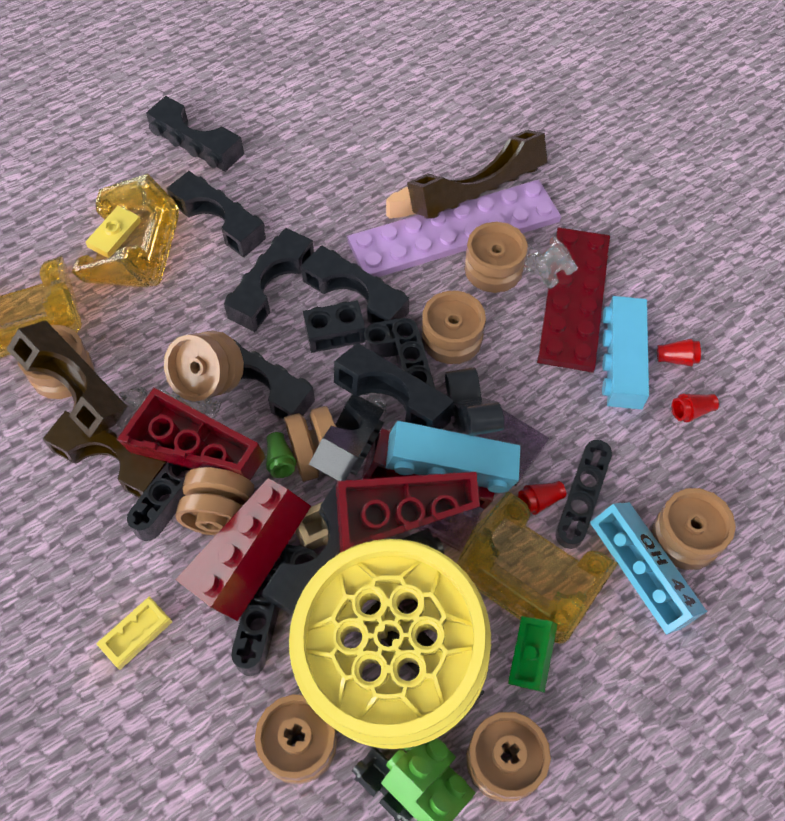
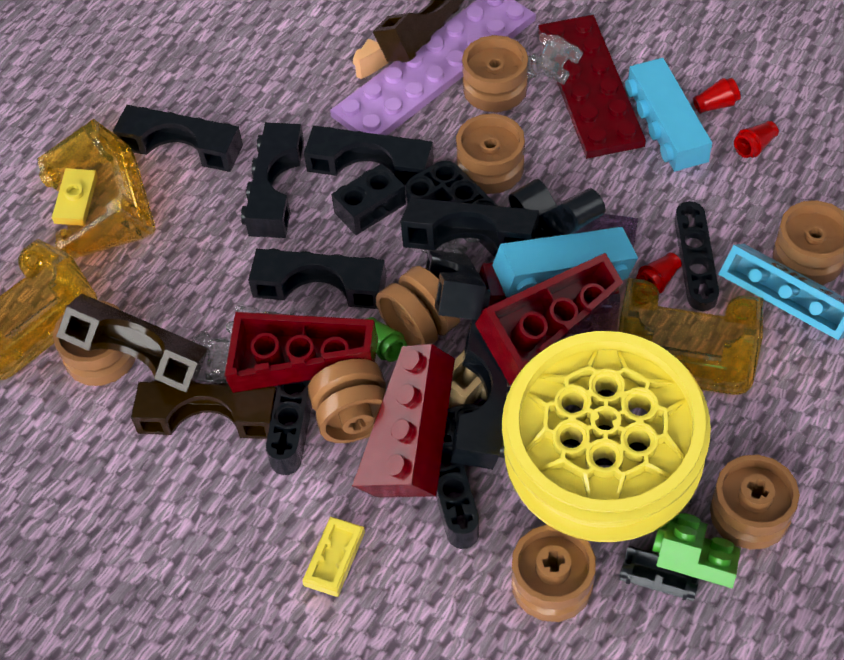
camera: 20 degrees left, 5 degrees down
black arch [146,96,244,172] -> none
medium nougat wheel [164,330,244,402] -> none
green plate [508,616,558,693] -> none

